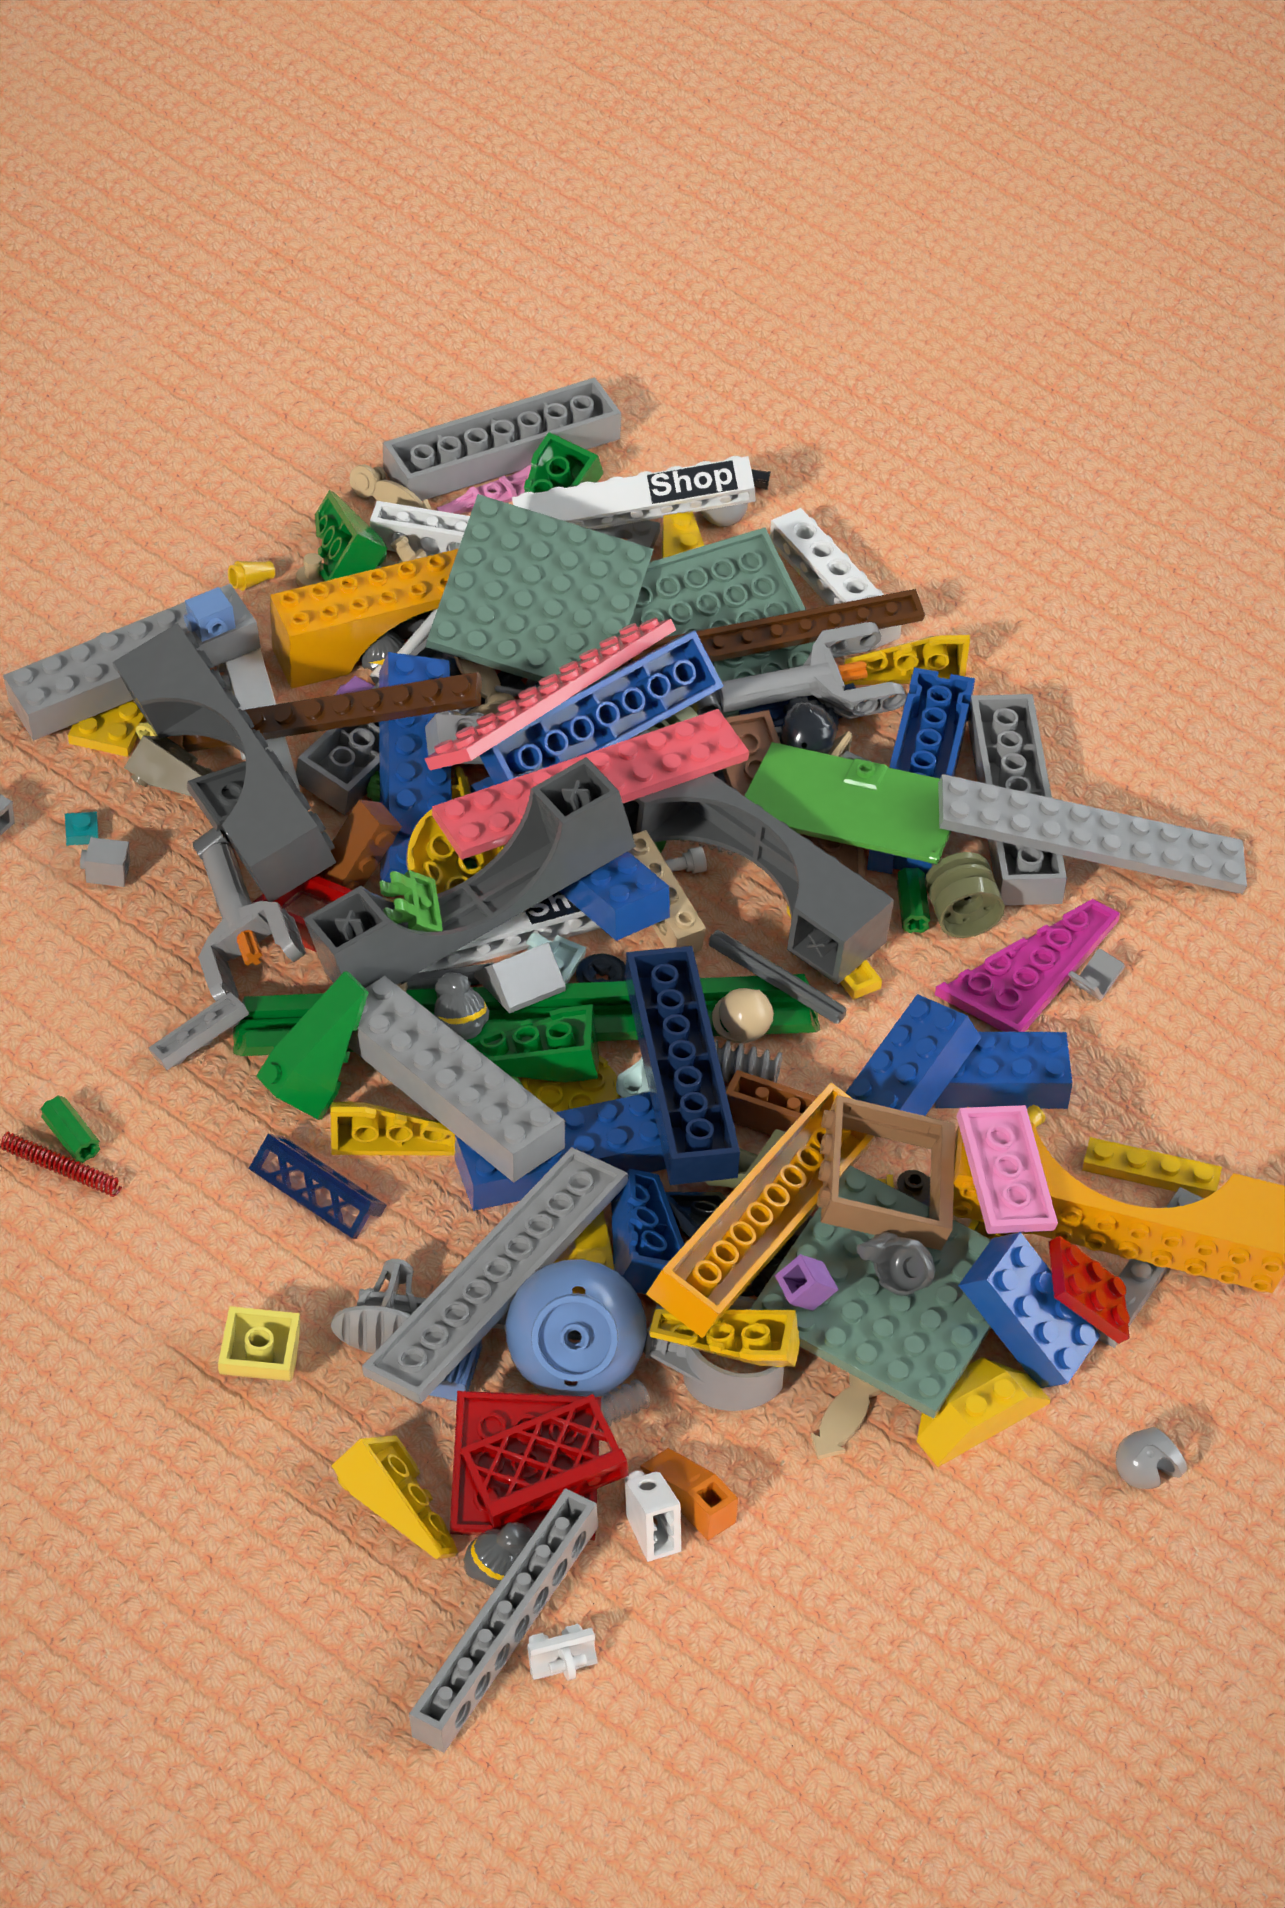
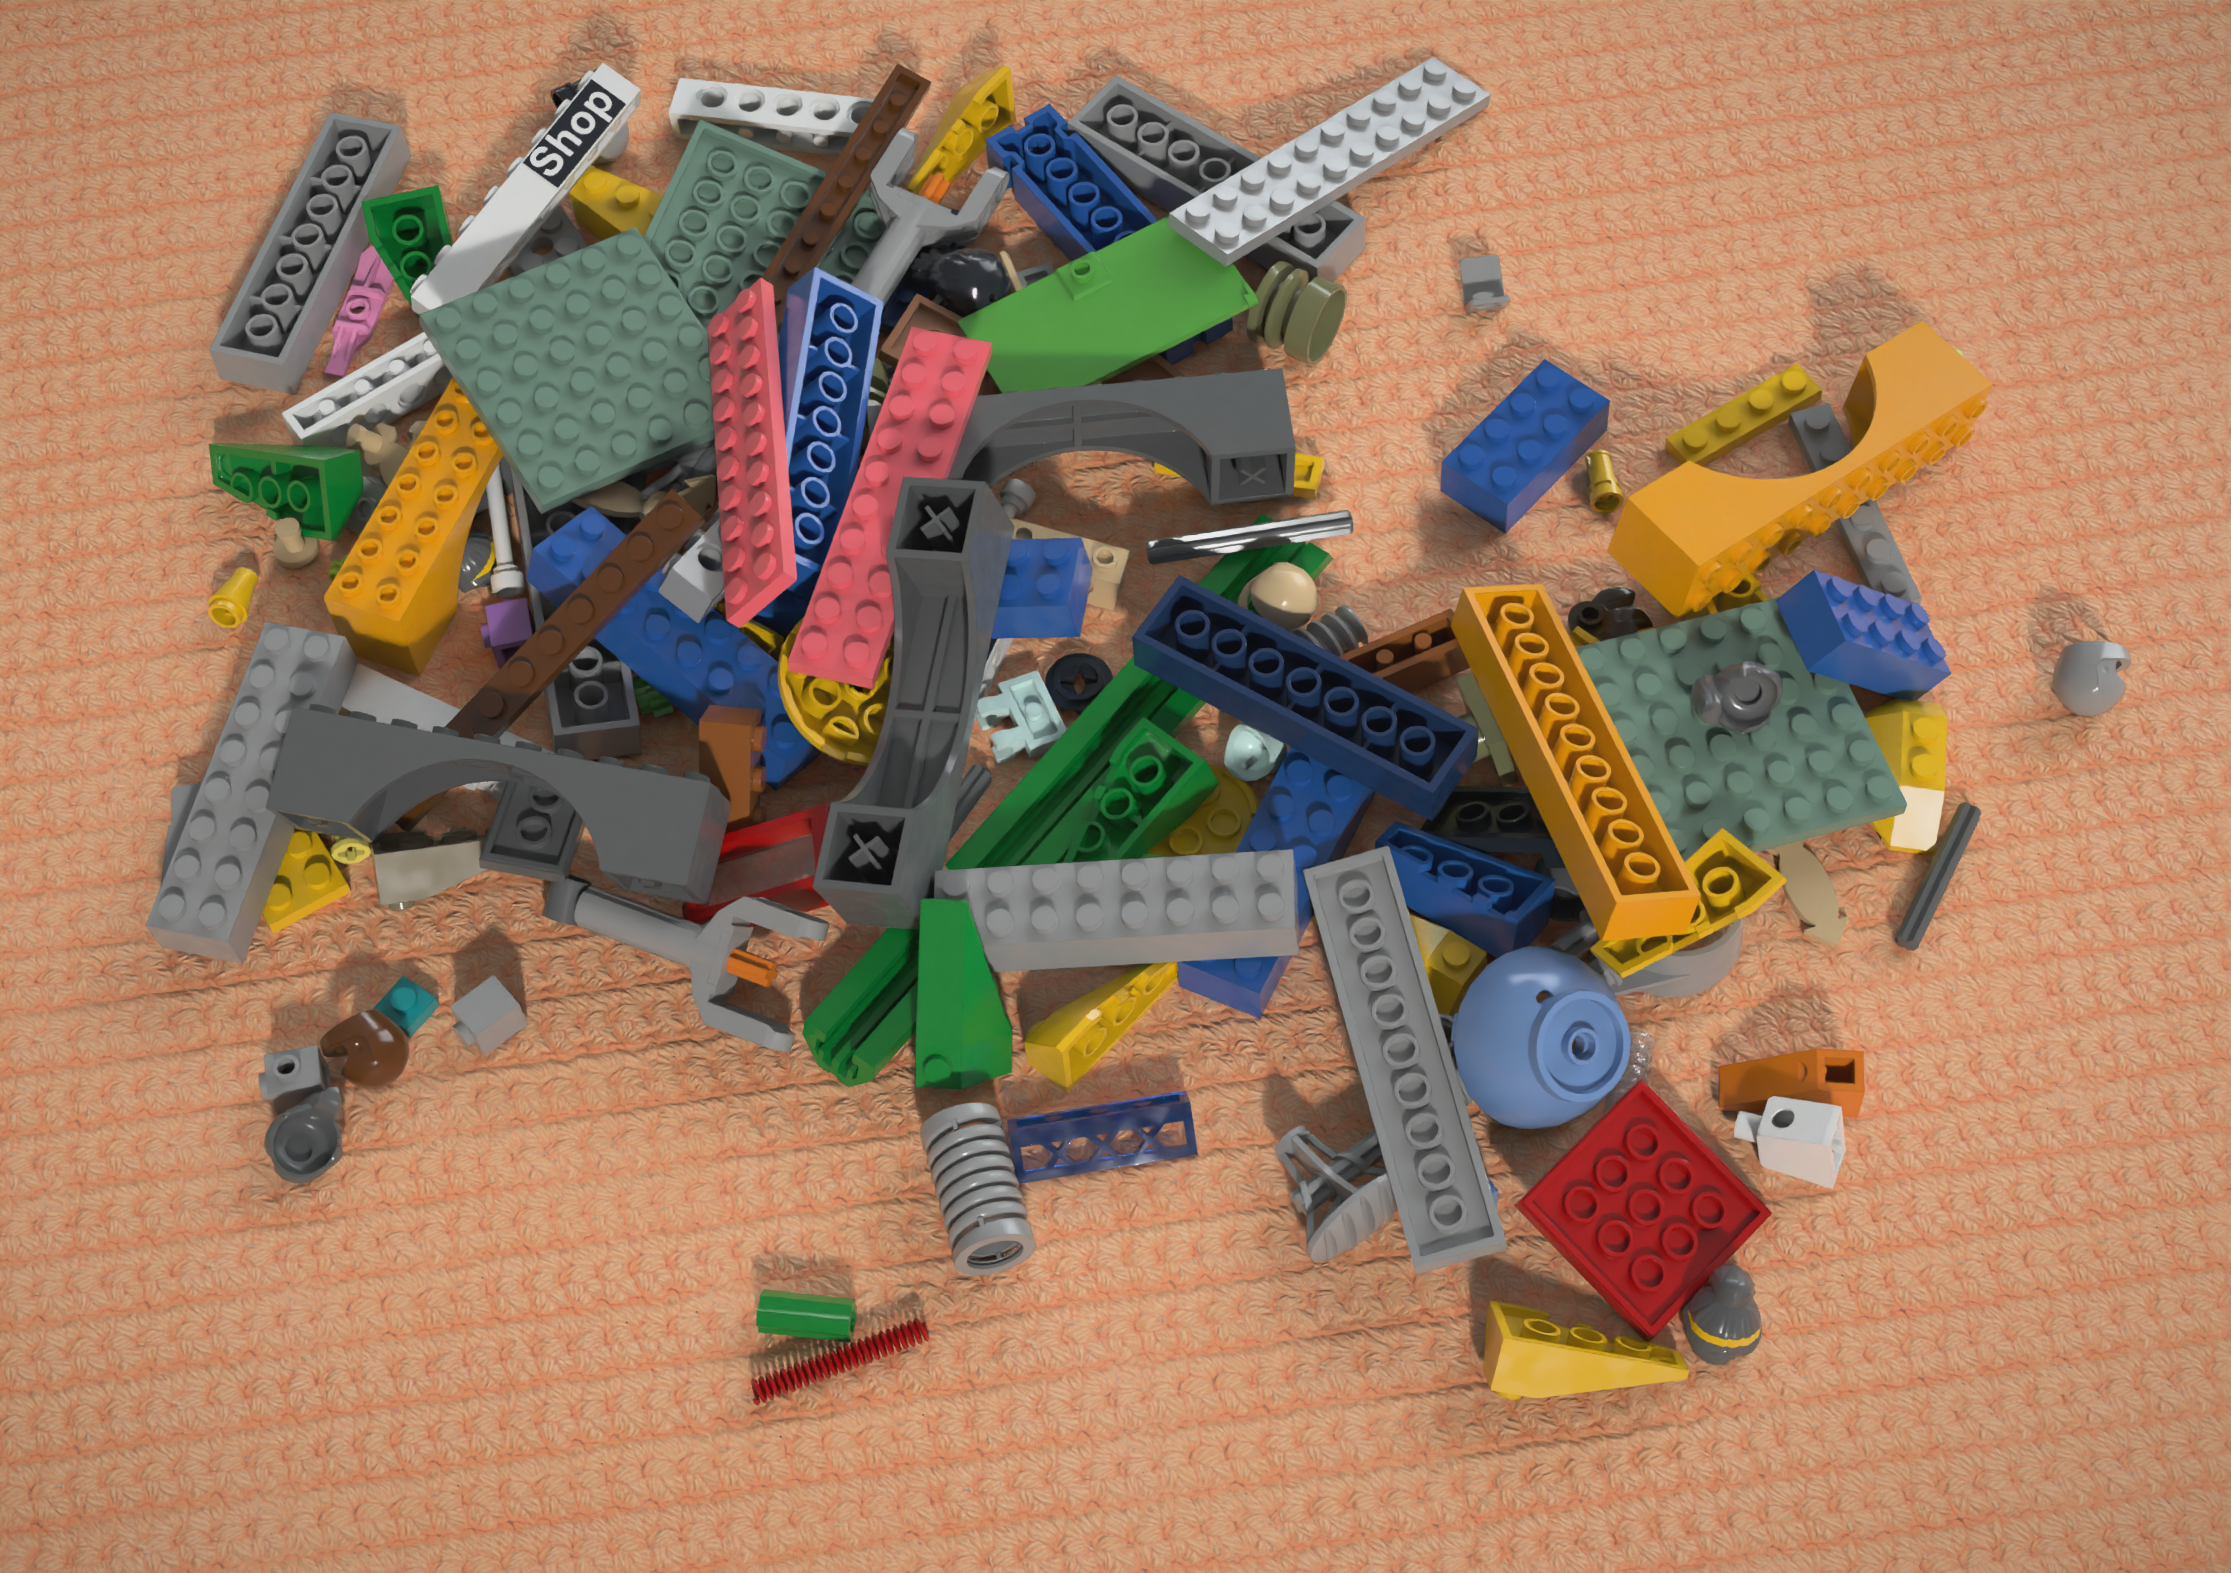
camera: 40 degrees left, 10 degrees up
light grey plate [148,992,249,1070] -> none
medium blue brick [184,587,236,642] -> none
light yellow brick [218,1306,300,1382] -> none
tan brick [349,464,432,510] -> none
bright green plate [379,870,443,932] -> none
light grey brick [409,1488,598,1753] -> none
dark grey hair [434,972,490,1040] -> none
red fence [460,1394,629,1529] -> none
slope [474,942,566,1013] -> none
white hips [527,1624,598,1681] -> none
medium lavender brick [775,1254,839,1311] -> none
medium nougat window [817,1095,956,1251] -> none
blue brick [845,994,982,1116] -> none
green axle [897,867,930,933] -> none
dark pink wing [935,899,1120,1032] -> none
bright pink plate [956,1105,1058,1234] -> none
red plate [1048,1235,1130,1344] -> none
none -> reddish brown helmet [320,1009,409,1089]
none -> light grey piece [920,1103,1036,1276]
none -> dark grey axle [1895,802,1981,951]

